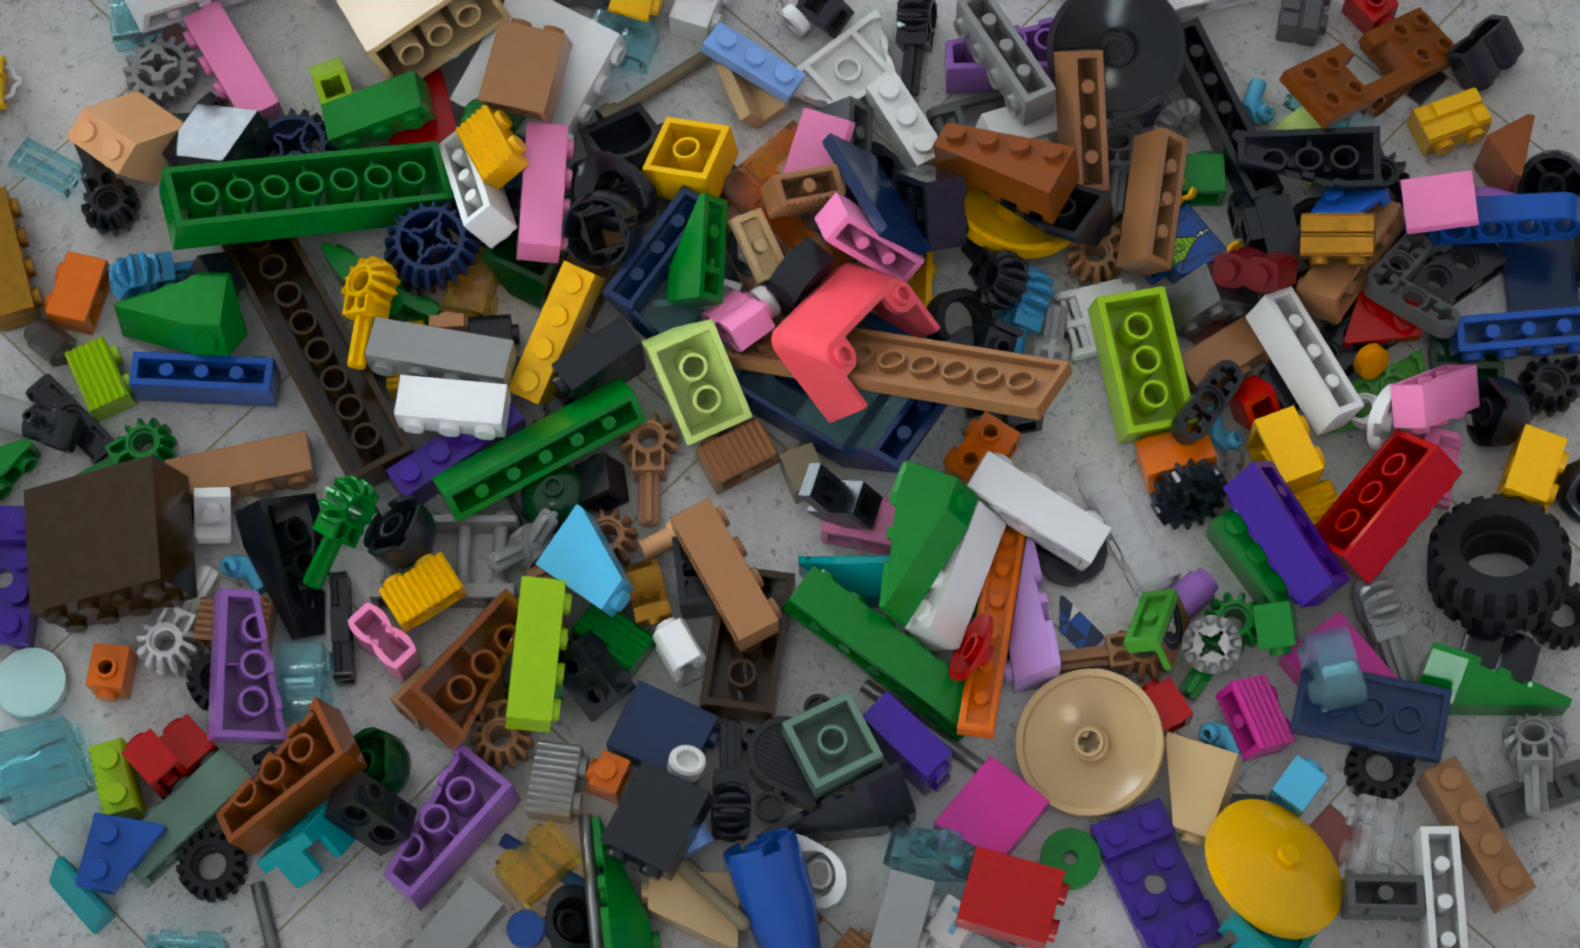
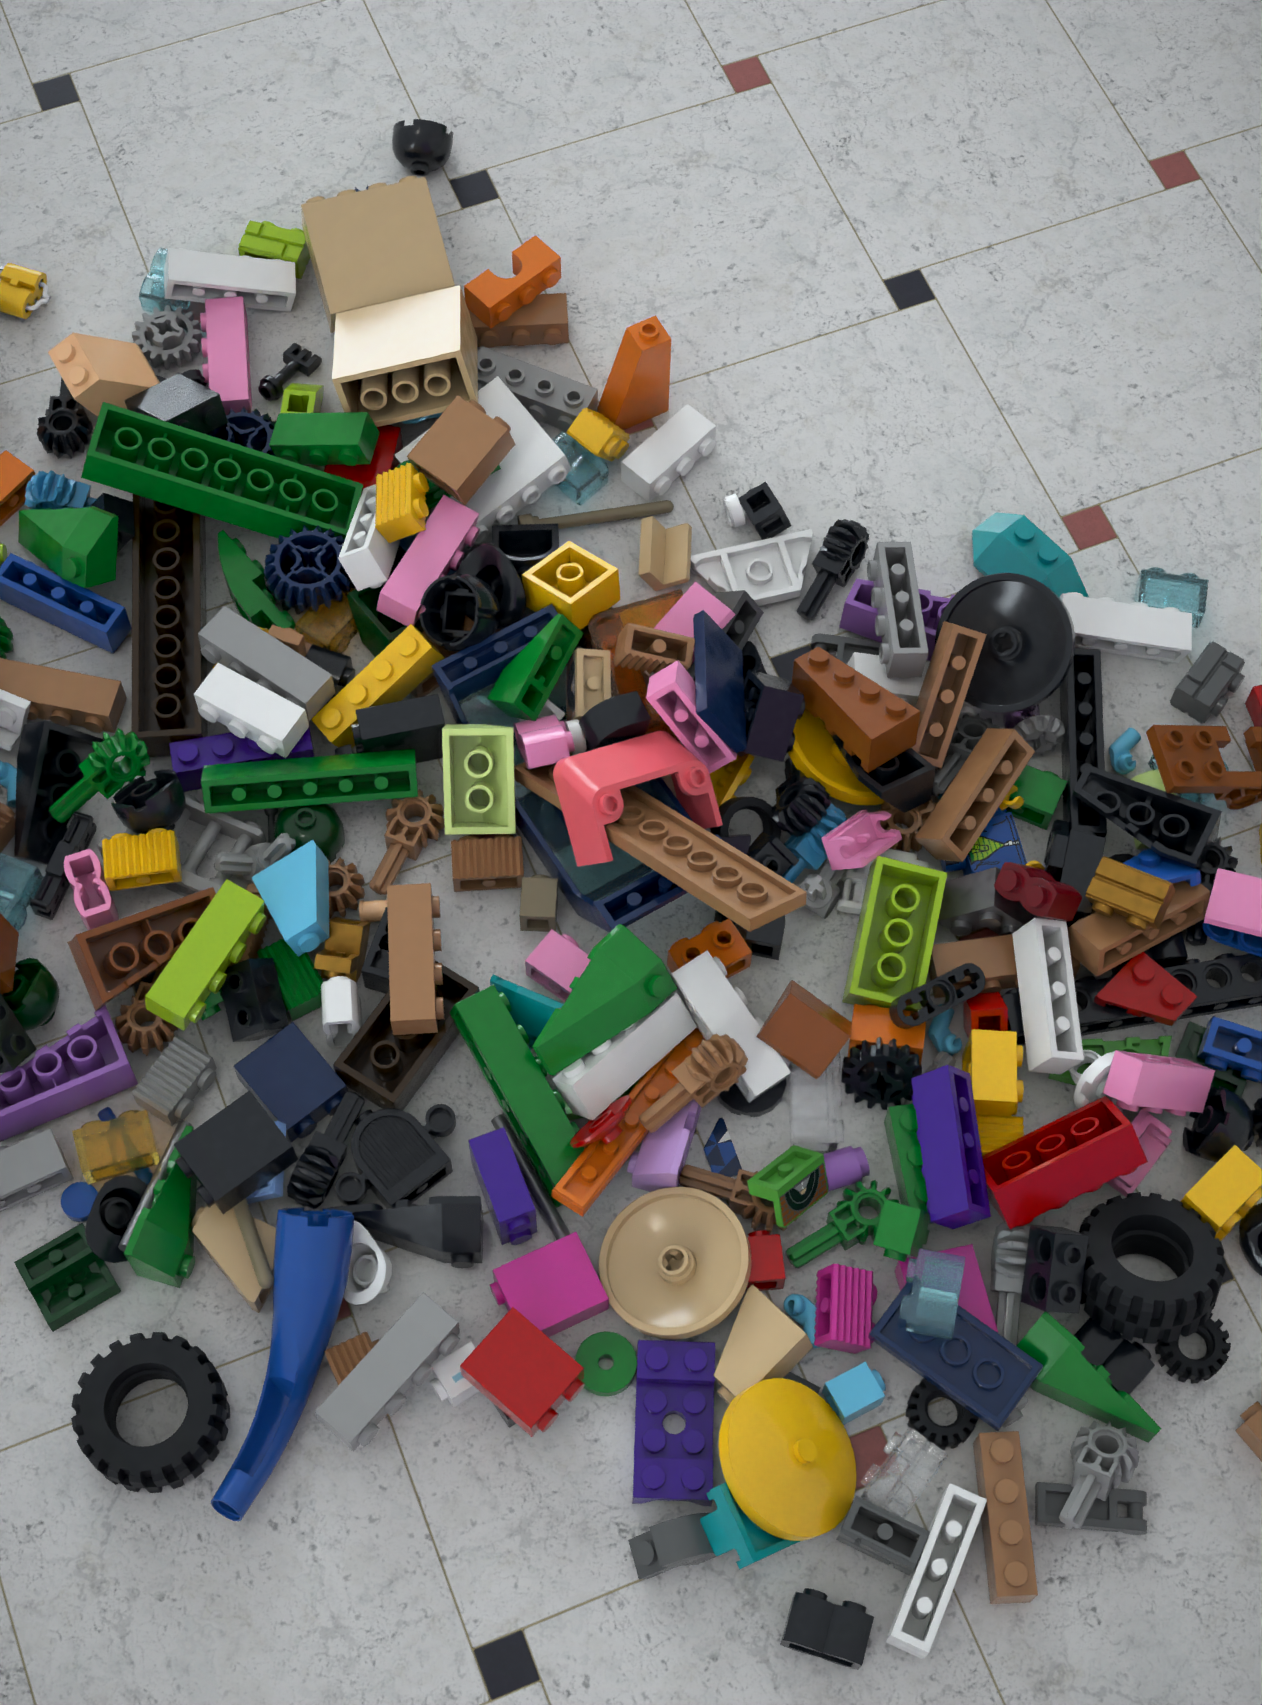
camera: 20 degrees right, 5 degrees down
clear light blue tile [8,137,86,198] -> none
yellow gear [340,255,401,370] -> none
black brick [575,452,630,513] -> none
orange brick [584,750,633,805] -> none
white tile [667,745,706,783] -> none
light blue plate [700,22,806,104] -> none
sand green brick [782,691,883,800] -> none
black brick [798,463,883,530] -> none
white brick [866,71,938,169] -> none
clear light blue brick [883,827,976,883] -> none
light grey gear [1182,615,1242,674] -> none
light orange tile [1353,343,1389,380] -> none
dark grey beam [1363,233,1461,339] -> none
none -> black hinge [258,343,322,401]
none -> medium nougat gear [639,1034,748,1133]
none -> dark orange slope [756,980,852,1080]
none -> bright pink hinge [821,809,902,871]
none -> black brick [1020,1225,1089,1314]

